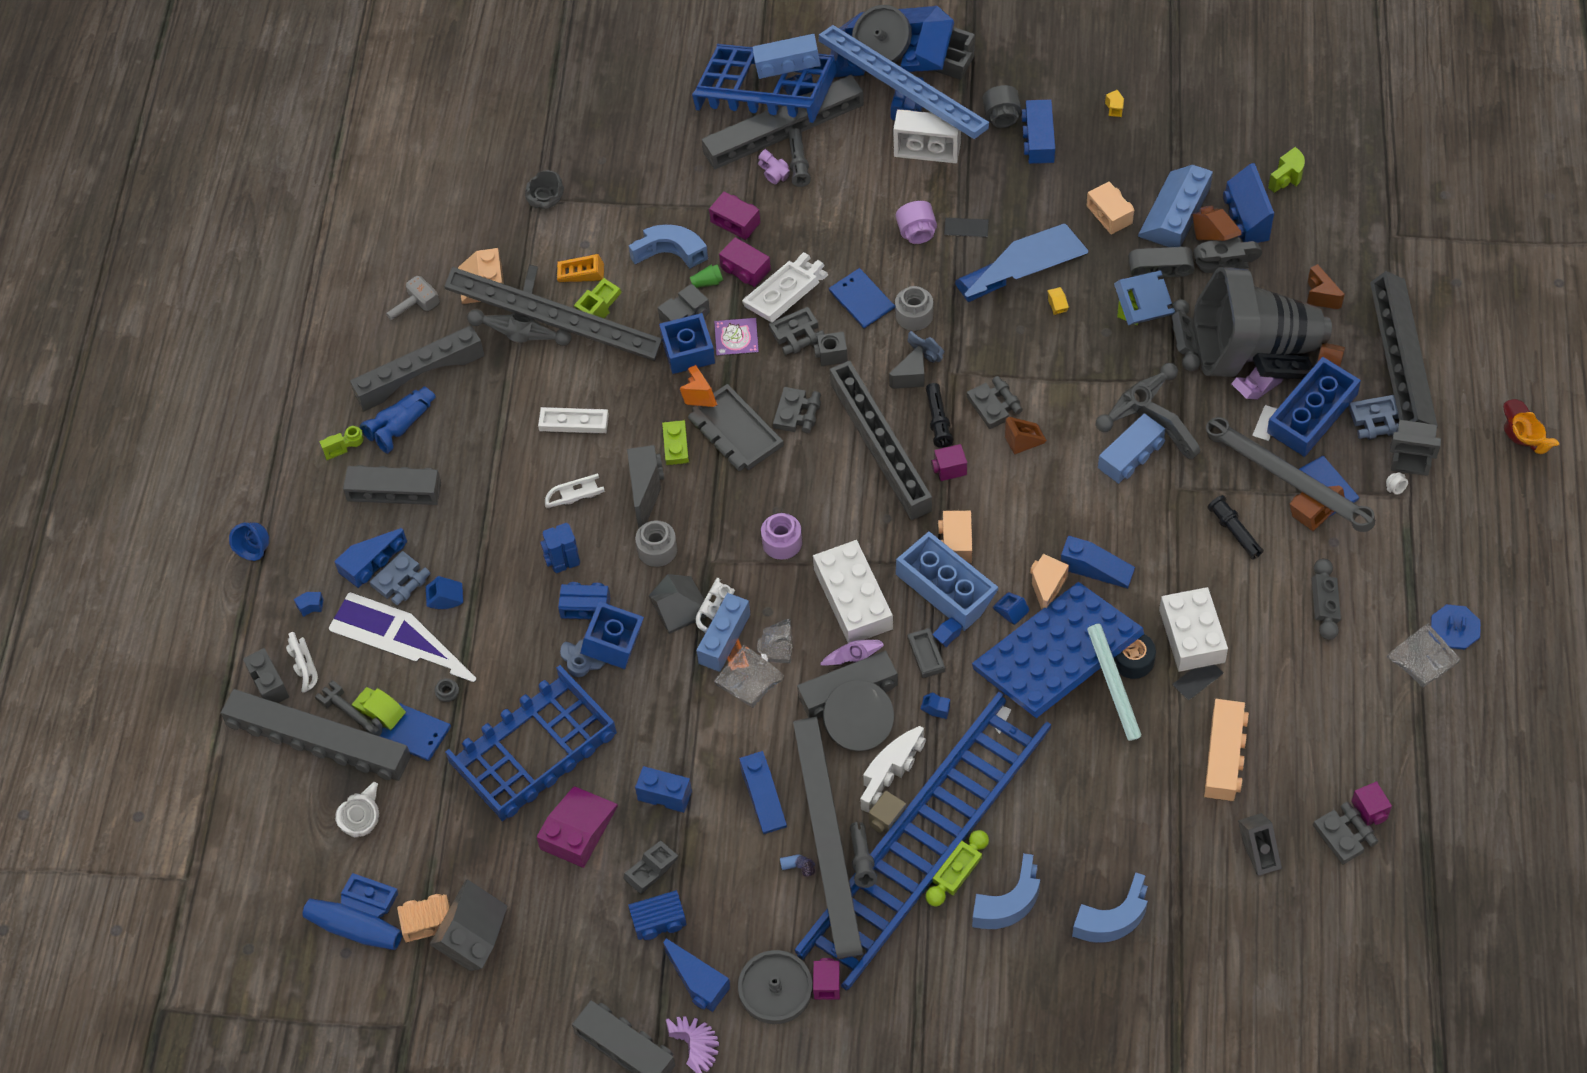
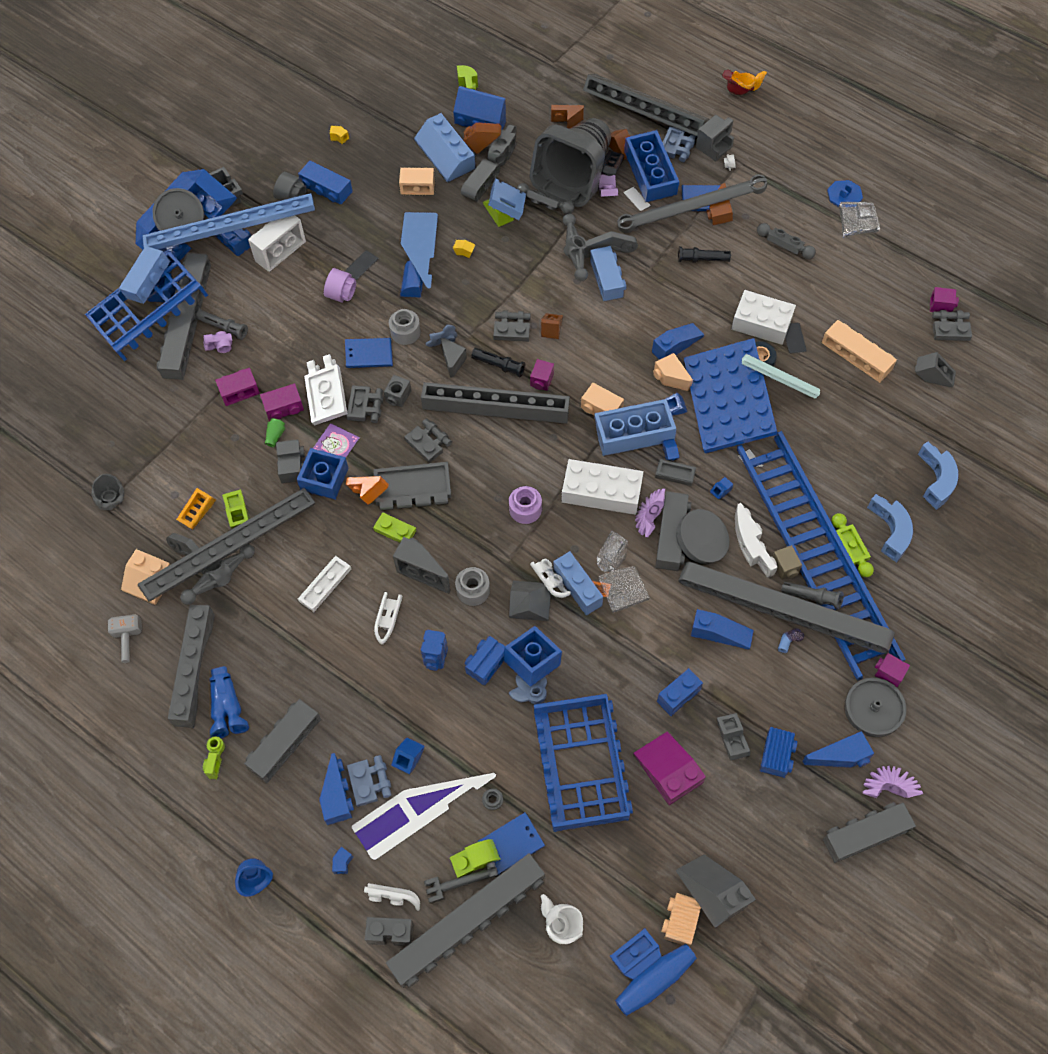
camera: 60 degrees left, 5 degrees up
medium blue arch [628,225,708,269] -> none

